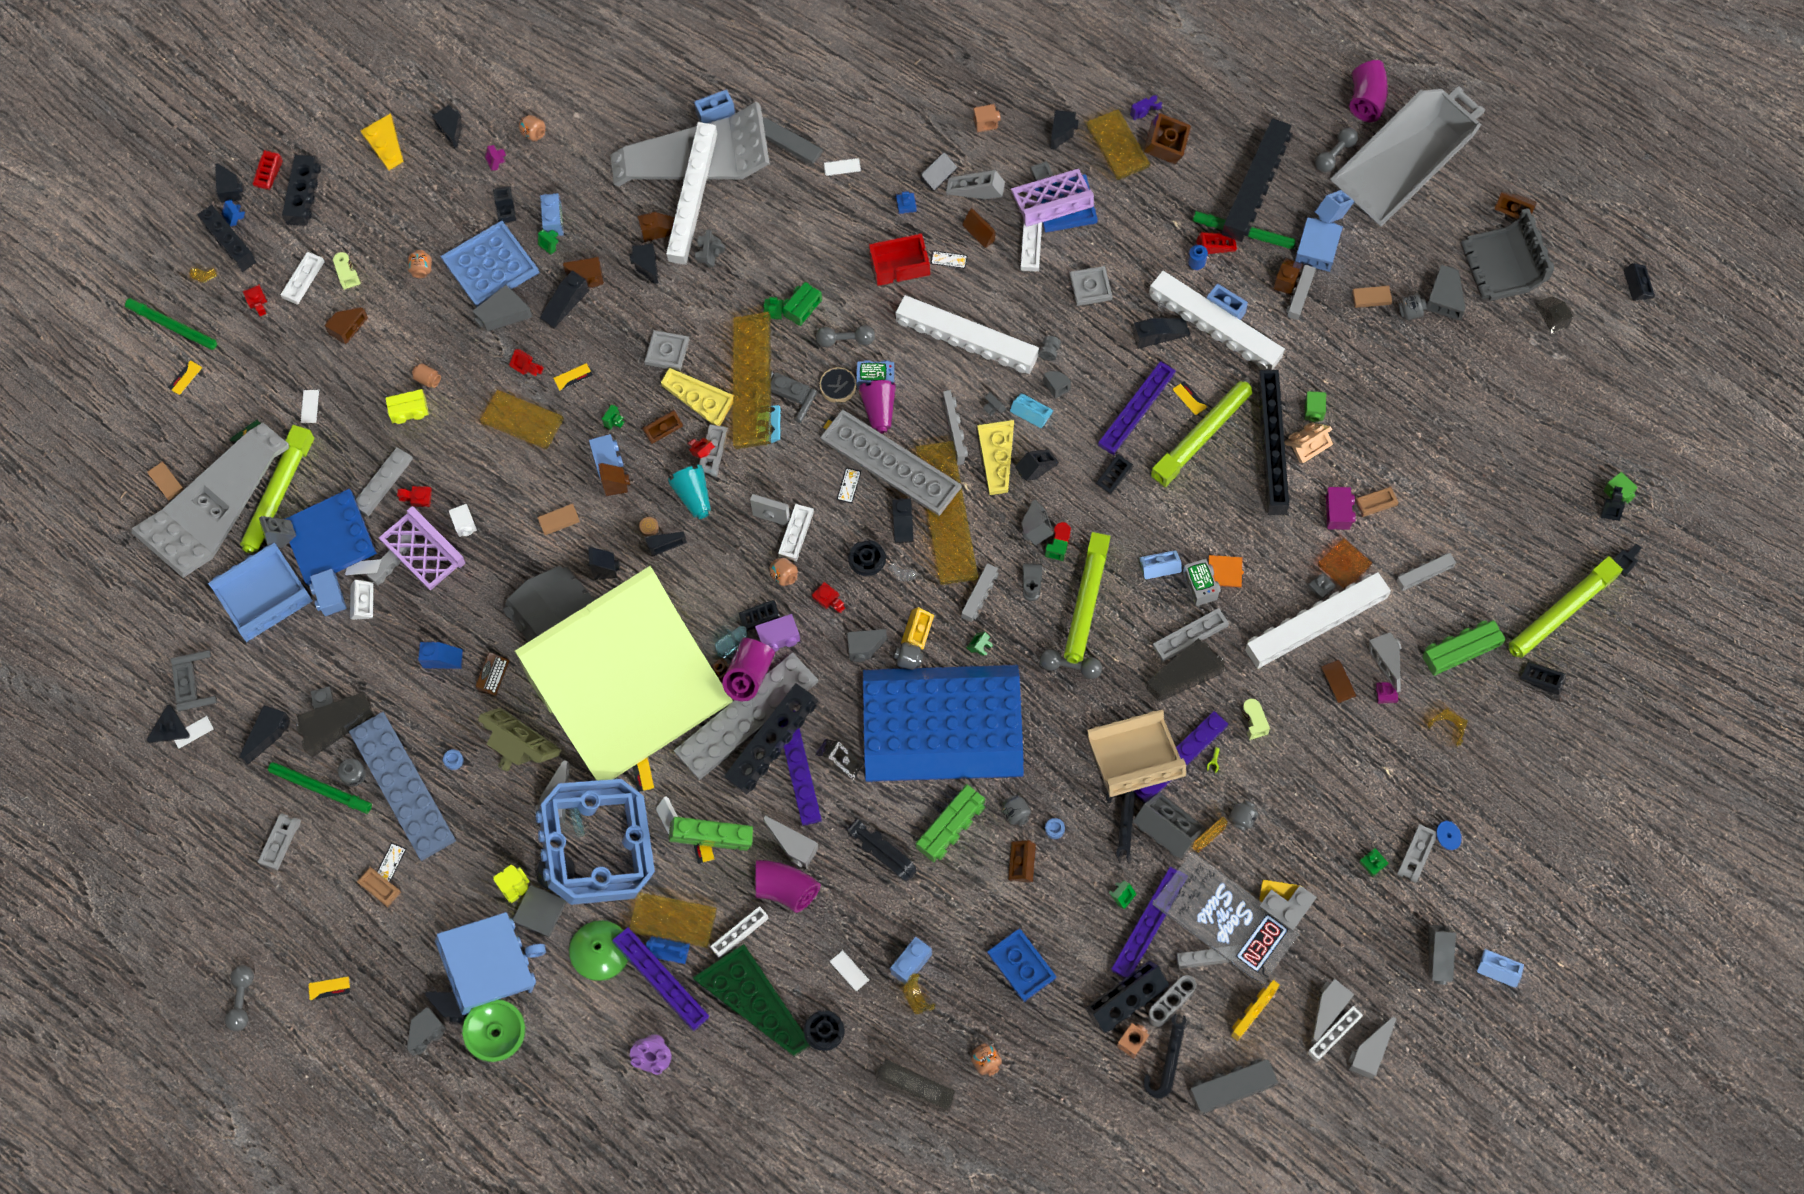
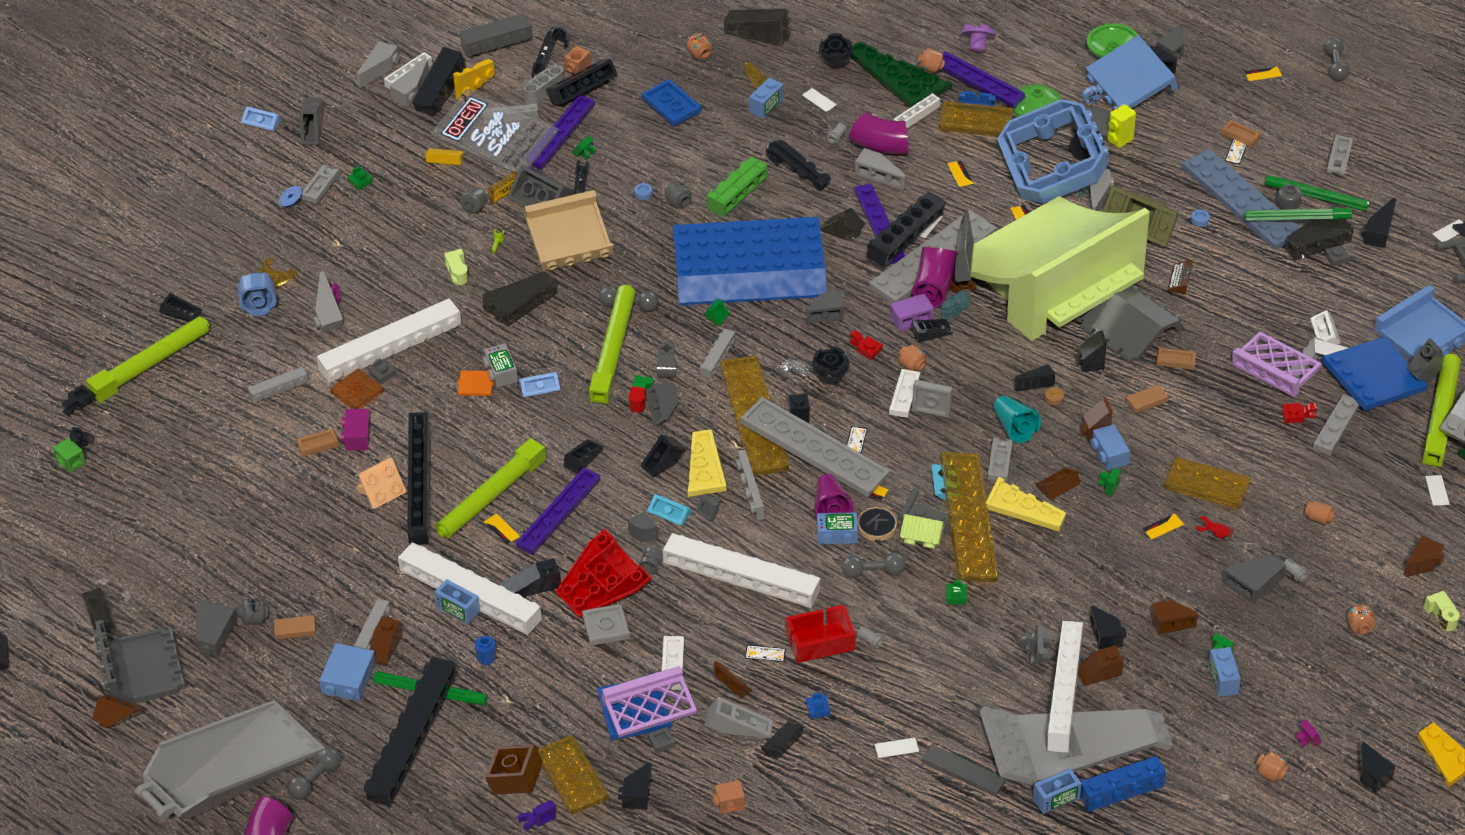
camera: 175 degrees right, 20 degrees down
medium blue brick [309,569,347,616] -> none
neon yellow brick [386,389,429,424] -> none
blue slope [418,642,463,669] -> none
medium blue plate [441,221,539,308] -> none
white brick [449,504,477,537] -> none
black slope [493,186,517,223] -> none
black slope [540,270,589,328] -> none
light grey plate [645,330,690,371] -> none
white slope [656,797,678,834] -> none
bright green brick [669,817,753,851] -> none
red plate [687,438,715,459] -> none
green brick [782,282,822,326] -> none
dark grey head [893,642,923,670] -> none
yellow slope [901,607,934,650] -> none
reddish brown slope [1008,840,1036,883] -> none
dark purple plate [1134,711,1228,804] -> none
light grey plate [1152,608,1229,662] -> none
red slope [1196,232,1237,254] -> none
light grey plate [1259,886,1317,930] -> none
bright green brick [1305,391,1326,422] -> none
medium blue brick [1315,190,1355,224] -> none
reddish brown slope [1321,660,1356,703] -> none
bright green brick [1422,620,1505,676] -> none
none -> medium blue brick [237,273,276,316]
none -> black wedge [413,47,466,116]
none -> red wedge [555,528,652,618]
none -> light grey pin [827,123,847,144]
none -> light grey pin [857,626,884,648]
none -> yellowish green brick [900,514,945,550]
none -> nougat head [918,48,945,73]
none -> dark grey slope [955,212,974,282]
none -> blue brick [1080,756,1166,812]
none -> medium nougat tile [1157,347,1196,370]
none -> green axle [1245,207,1352,221]
none -> light grey pin [1284,558,1308,582]

